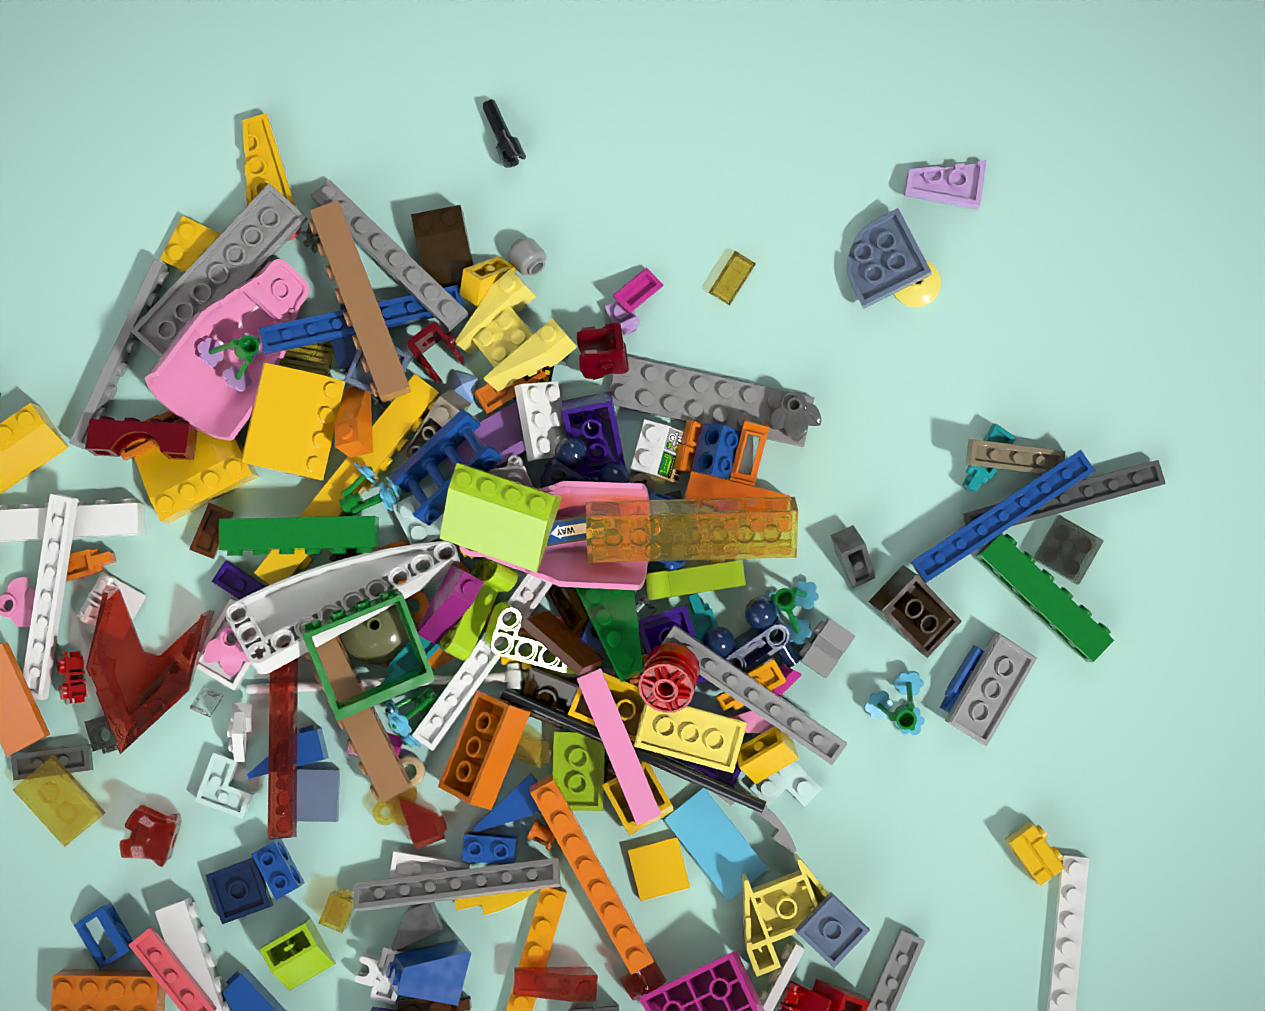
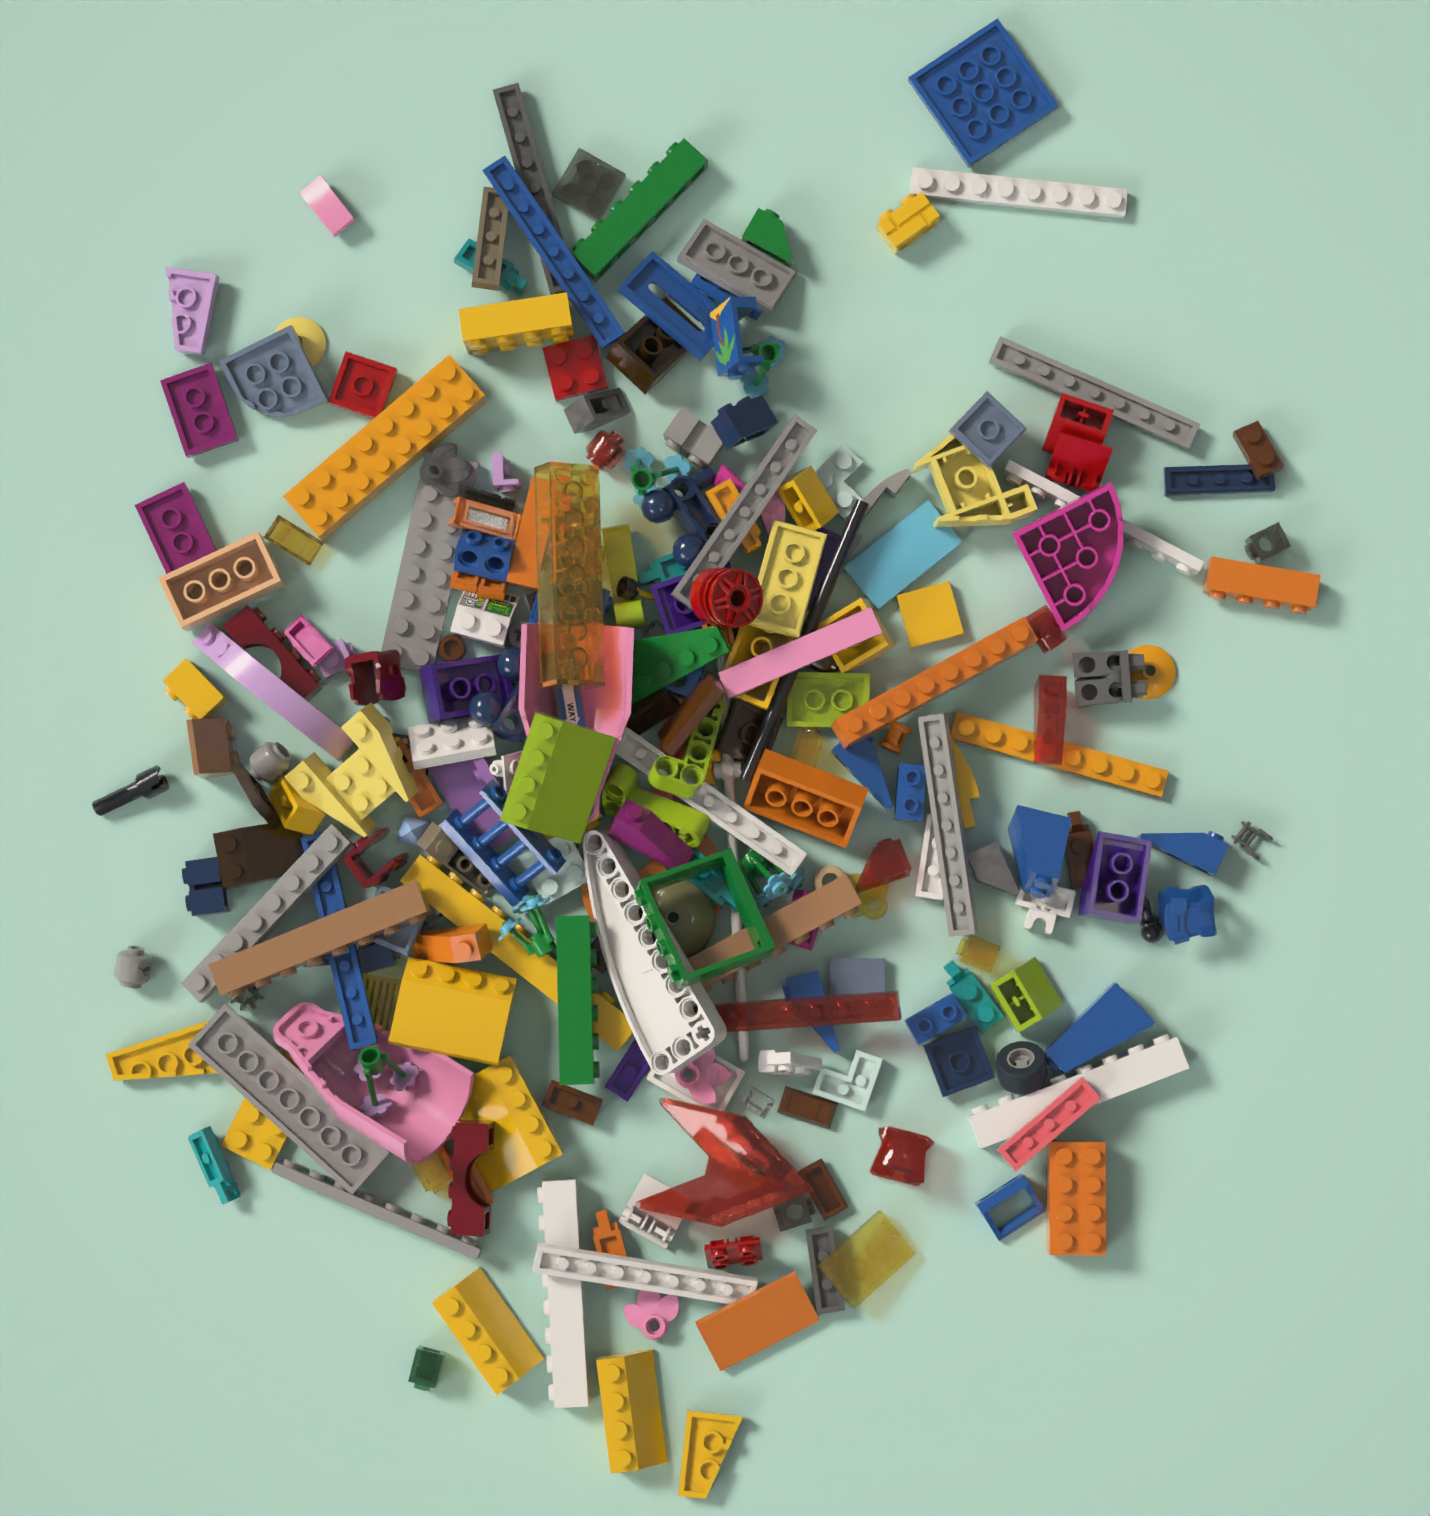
camera: 85 degrees left, 0 degrees up
none -> light grey head [114,945,152,988]
none -> magenta plate [135,482,217,574]
none -> light nougat brick [158,532,286,632]
none -> magenta plate [160,363,239,458]
none -> yellow brick [163,658,228,719]
none -> dark blue piece [182,857,229,917]
none -> medium nougat slope [186,718,239,779]
none -> teal hinge [188,1126,241,1205]
none -> lavender arch [192,622,354,761]
none -> dark red arch [222,605,323,701]
none -> dark brown tile [231,762,282,830]
none -> light orange brick [283,354,488,542]
none -> bright pink slope [300,175,355,237]
none -> red plate [328,351,398,419]
none -> clear yellow brick [411,1150,451,1194]
none -> reddish brown tile [438,635,466,662]
none -> yellow brick [458,292,575,356]
none -> pearl dark grey axle [462,486,515,512]
none -> lavender bracket [492,452,522,494]
none -> red plate [542,335,608,402]
none -> clear red head [586,430,626,471]
none -> black hinge [616,576,655,601]
none -> blue piece [617,251,718,361]
none -> blue panel [710,297,764,380]
none -> dark blue piece [710,395,779,450]
none -> green slope [742,208,792,267]
none -> reddish brown tile [777,1086,838,1129]
none -> reddish brown tile [797,1158,848,1221]
none -> blue plate [908,18,1059,168]
none -> teal hinge [943,960,1004,1033]
none -> black wheel [996,1041,1048,1094]

